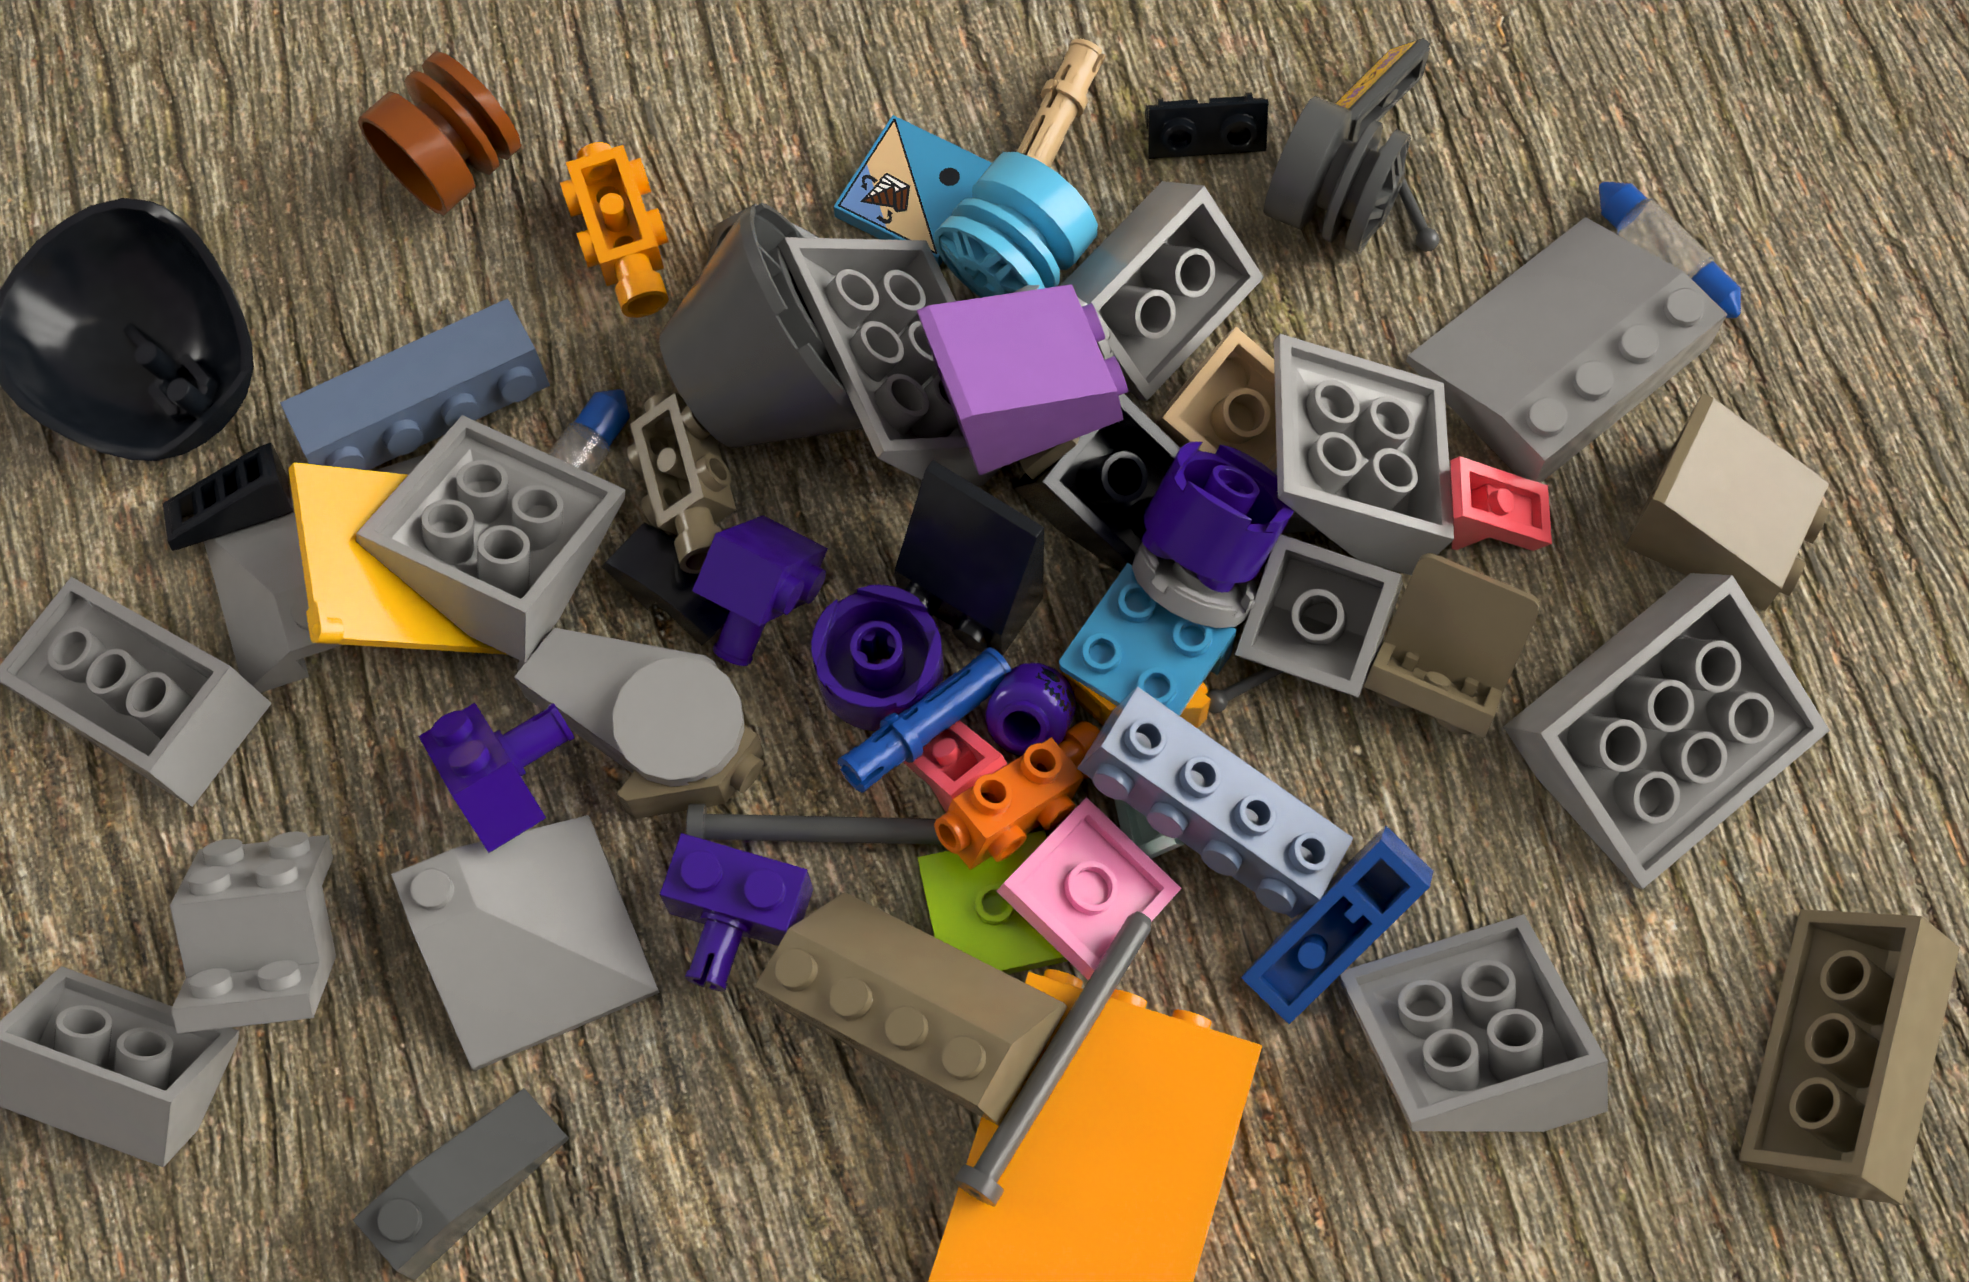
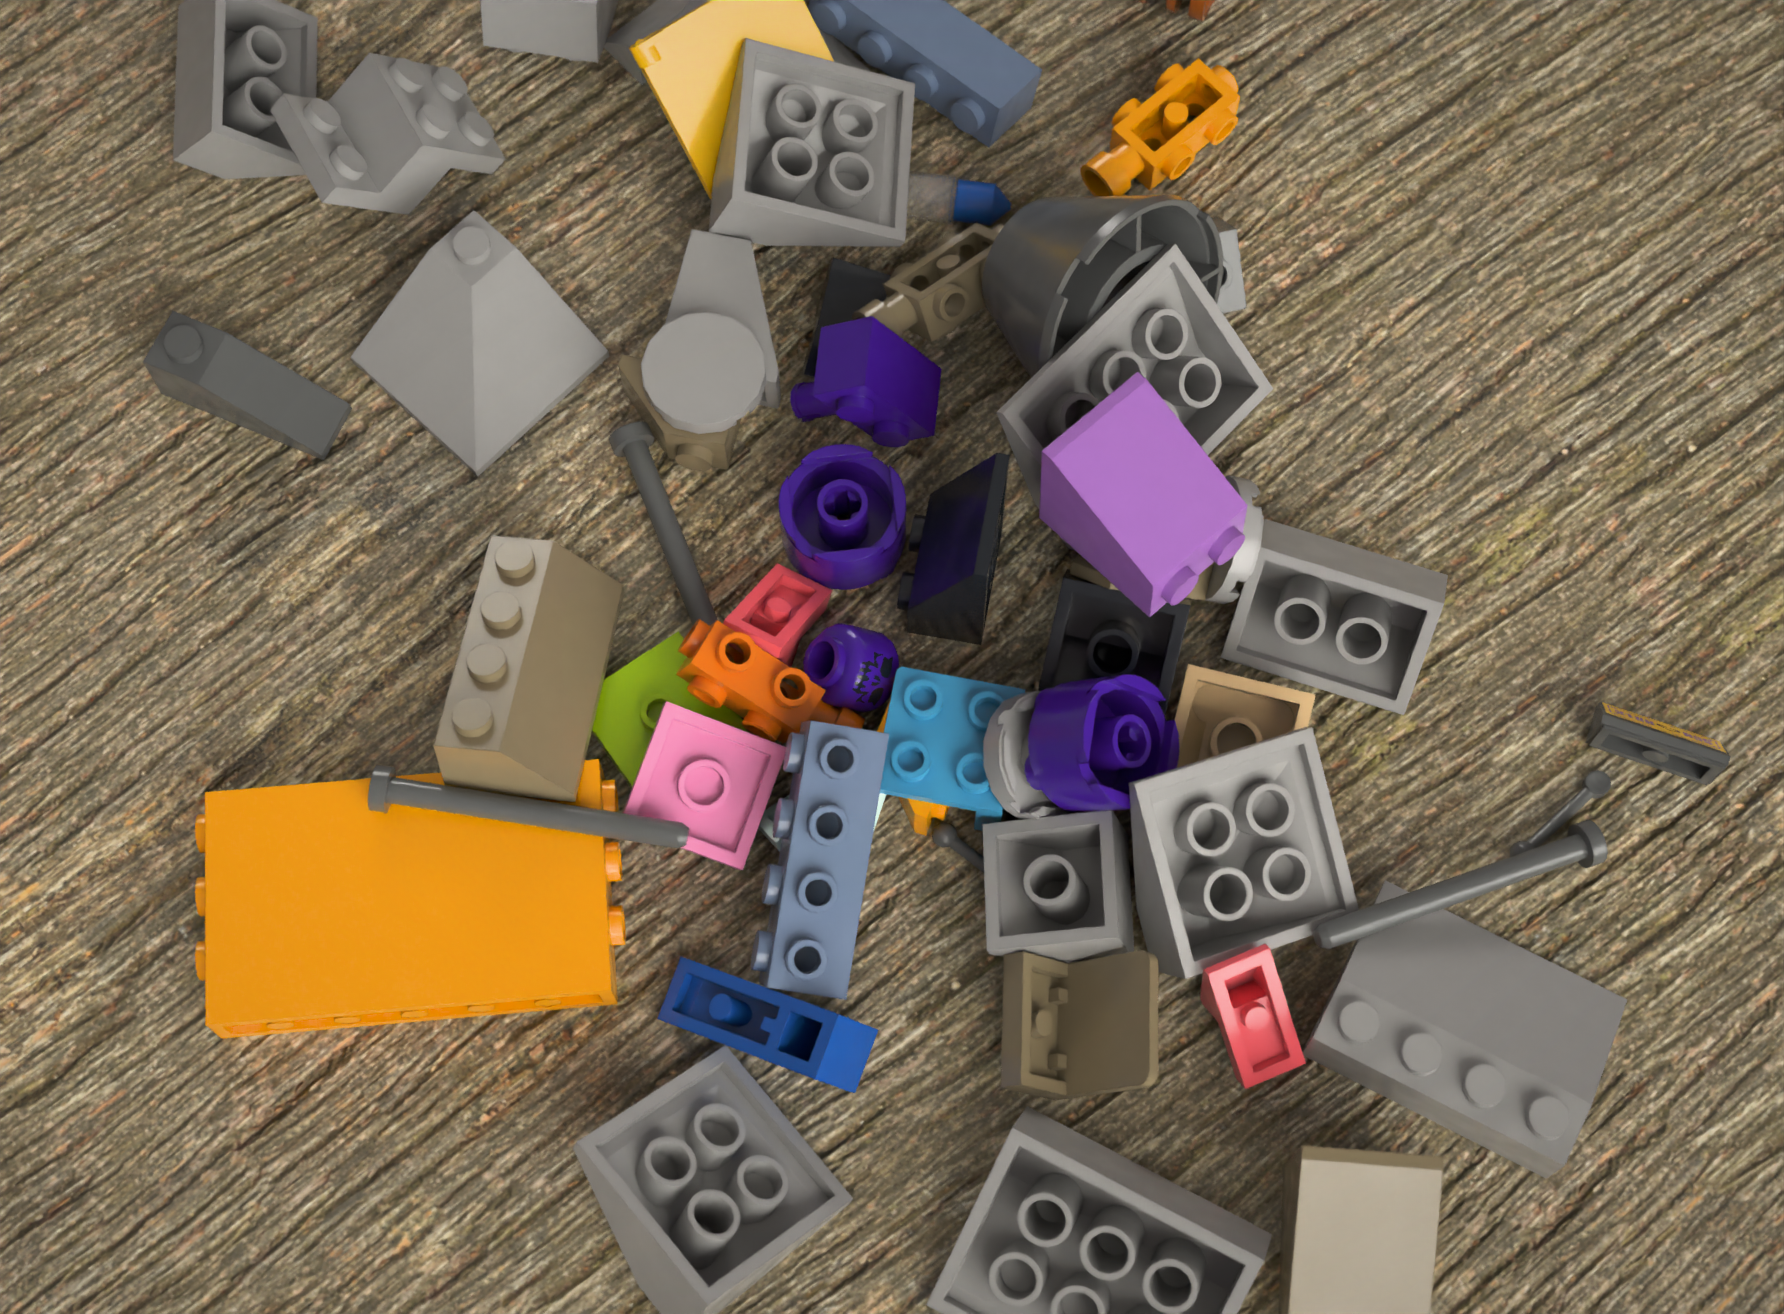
camera: 65 degrees right, 0 degrees up
dark purple brick [418,703,575,853] -> none
dark purple brick [659,833,813,992] -> none
tile [833,115,992,266] -> none
blue pin [837,647,1011,793] -> none
medium azure wheel [934,152,1098,298] -> none
tan pin [1017,38,1105,167] -> none
black hinge [1145,92,1269,159] -> none
dark grey wheel [1263,96,1411,255] -> none
piece [1599,182,1741,318] -> none
none -> dark grey bar [1313,820,1608,949]

